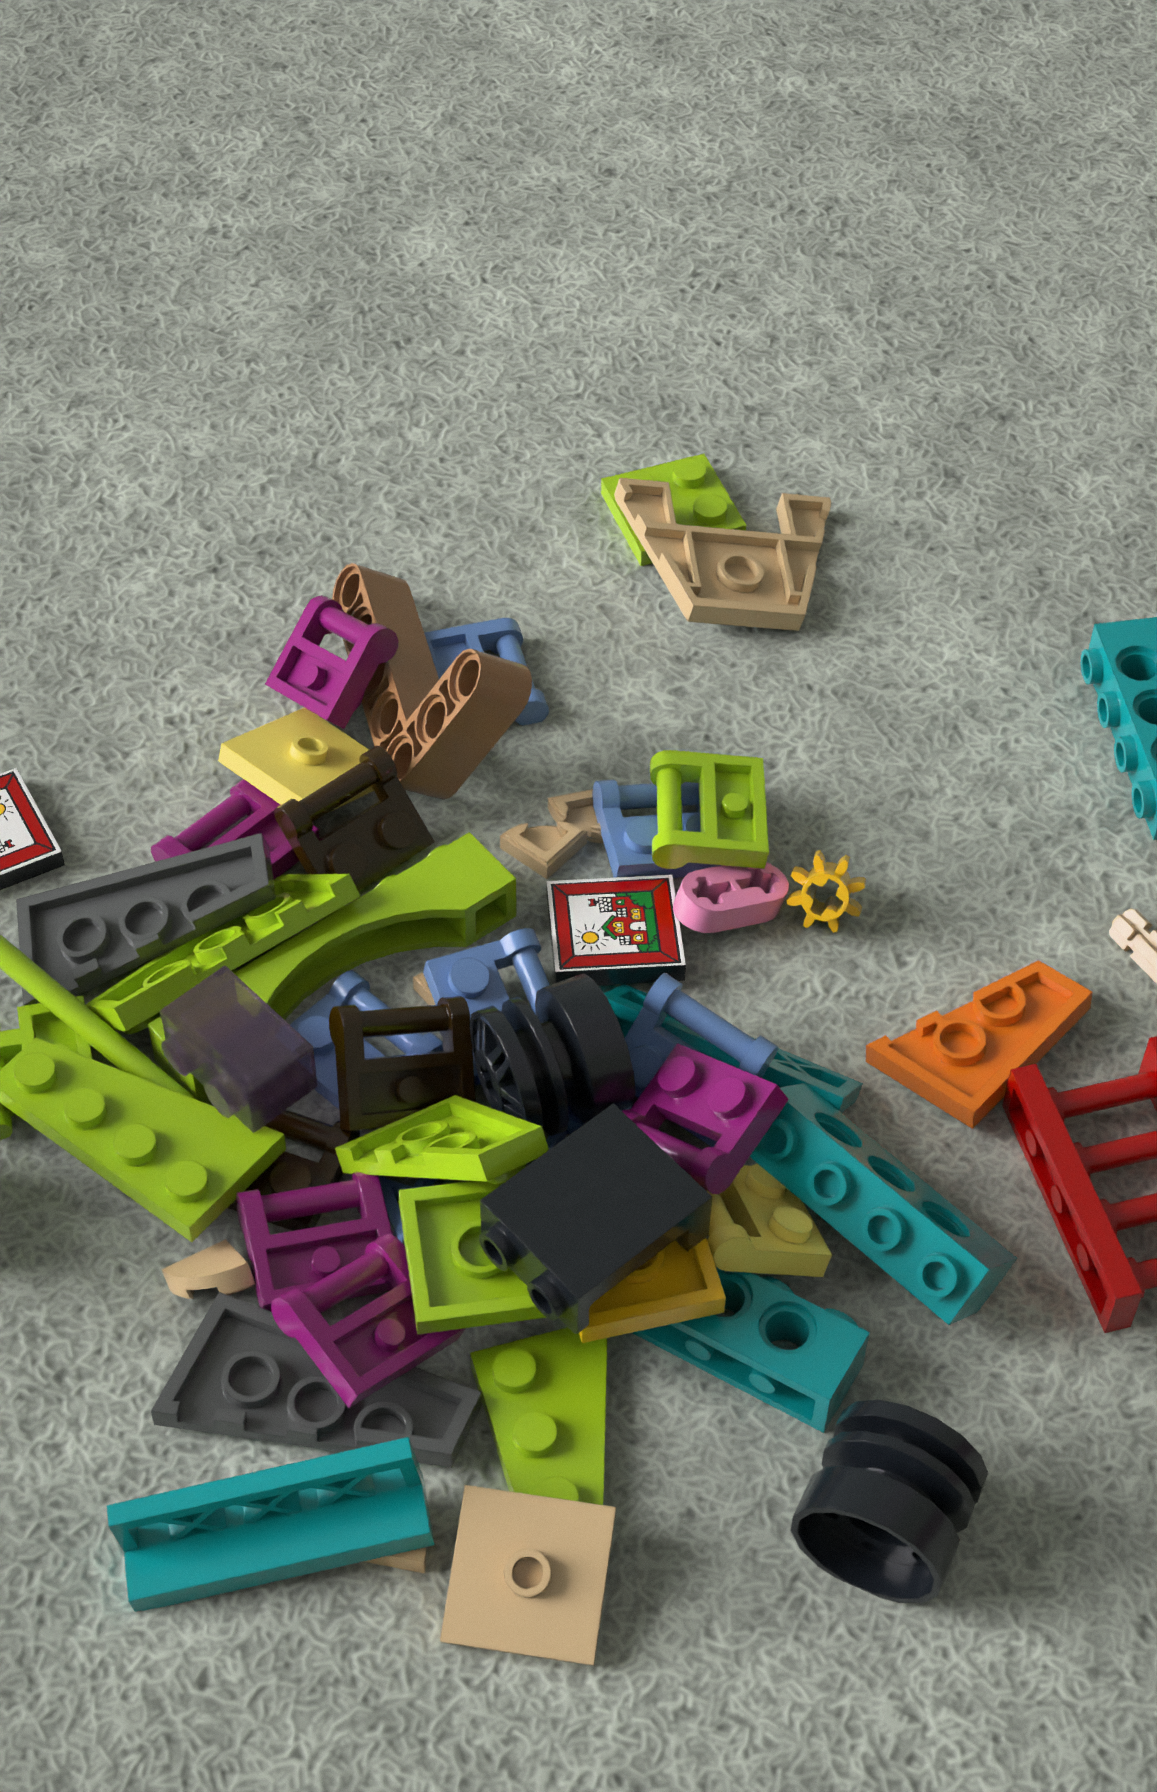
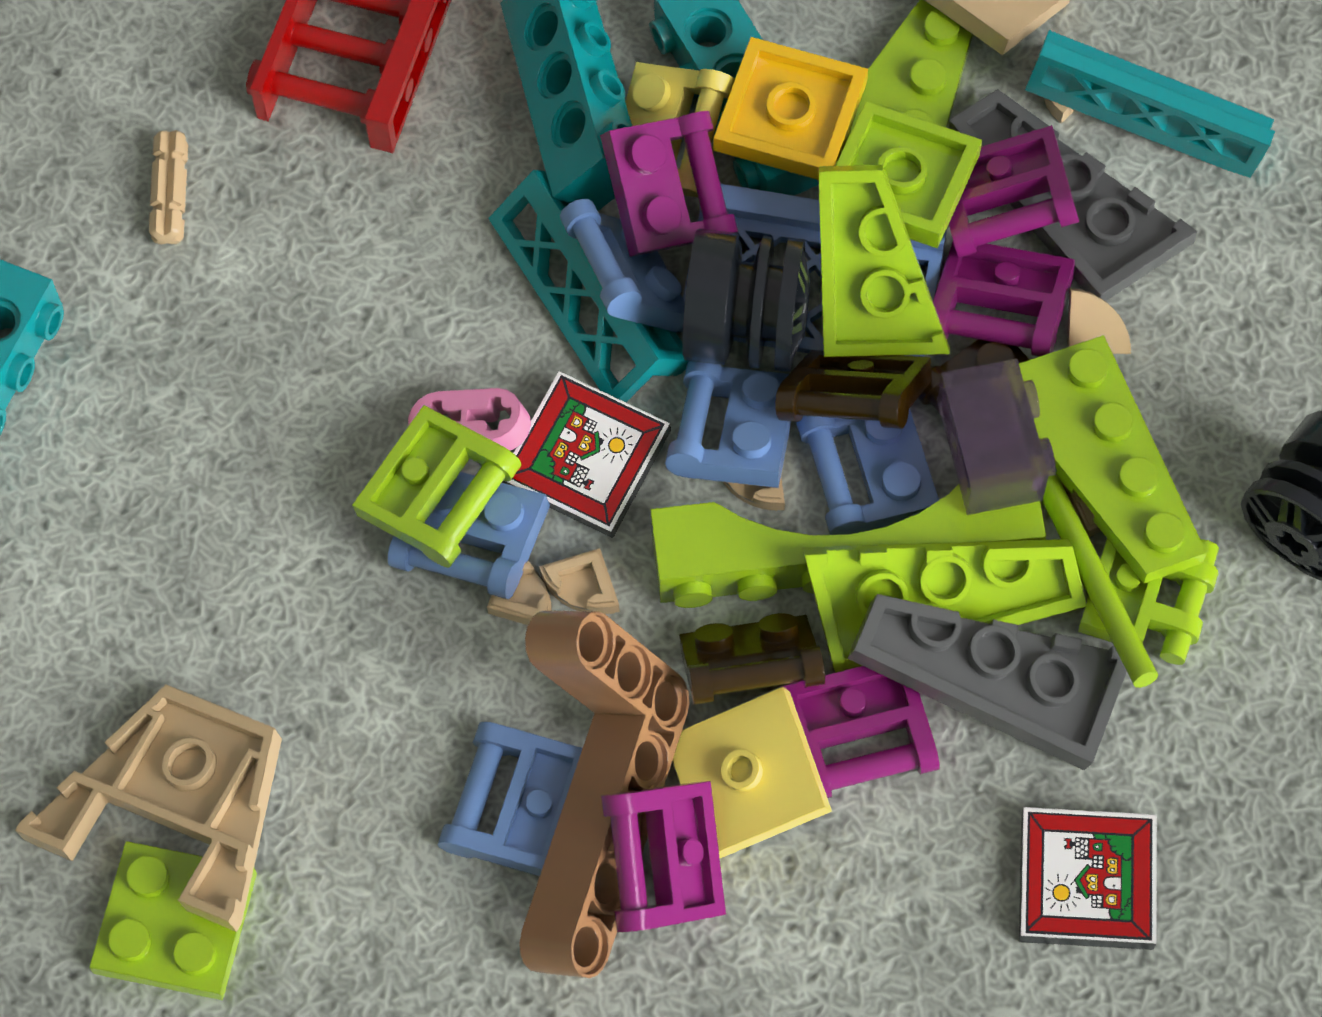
camera: 145 degrees left, 15 degrees up
black panel [479,1103,712,1334] -> none
yellow gear [787,850,866,933] -> none
orange wing [866,960,1093,1129] -> none

